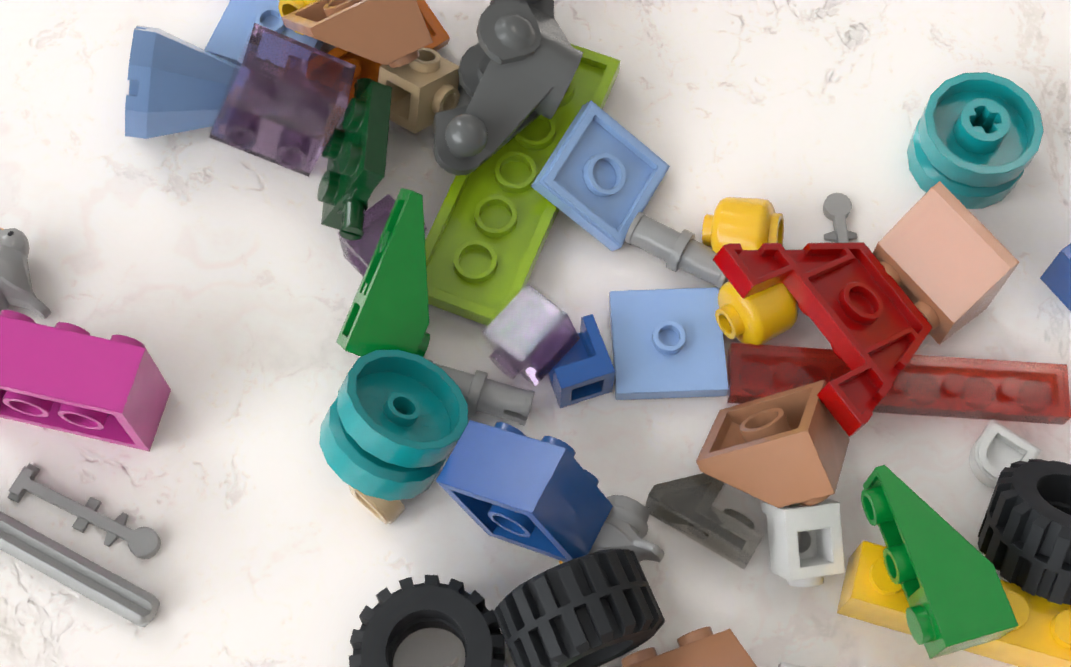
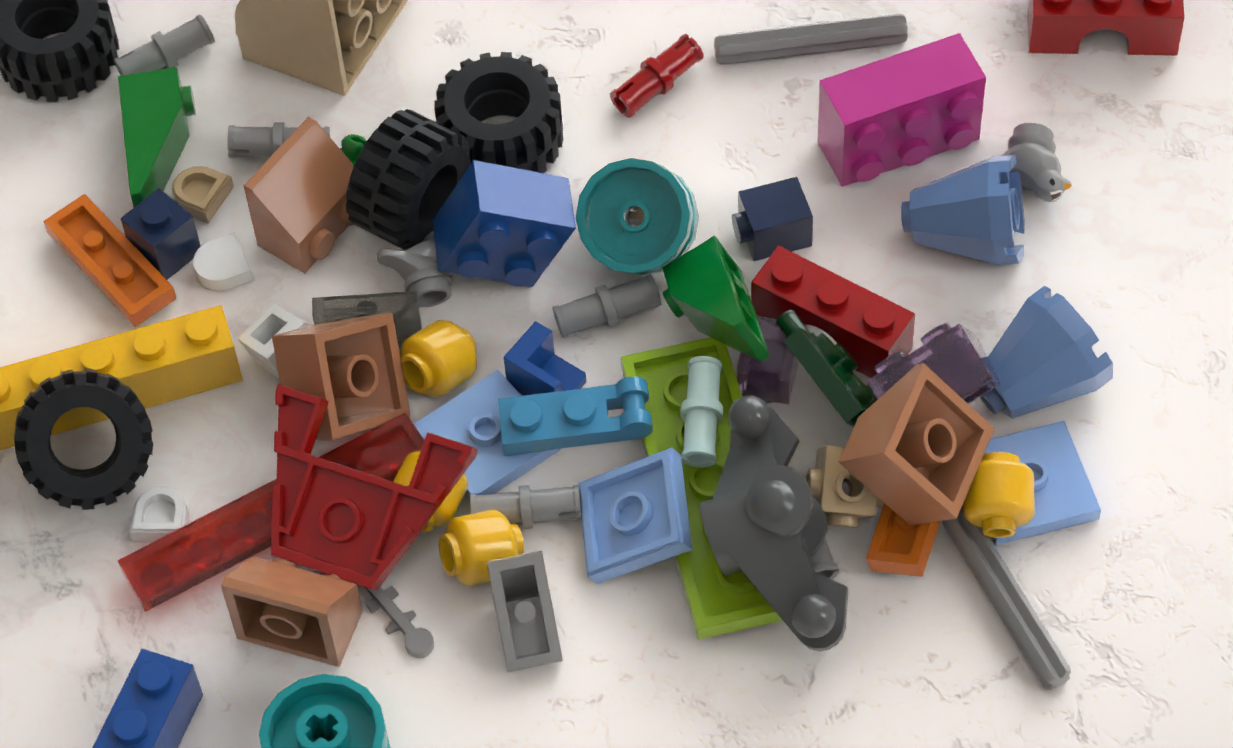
camera: 150 degrees right, 10 degrees down
light grey piece [7,463,161,559] -> none
brick [482,284,580,387] -> none
green slope [861,465,1019,659] -> none
none -> yellow head [400,320,477,398]
none -> light grey slope [487,550,563,672]
none -> dark azure plate [498,377,653,456]
none -> red pin [610,34,704,118]
none -> light aqua pin [680,356,723,468]
none -> dark blue brick [731,177,813,261]
none -> red arch [751,245,915,386]
none -> medium blue cone [901,155,1025,265]

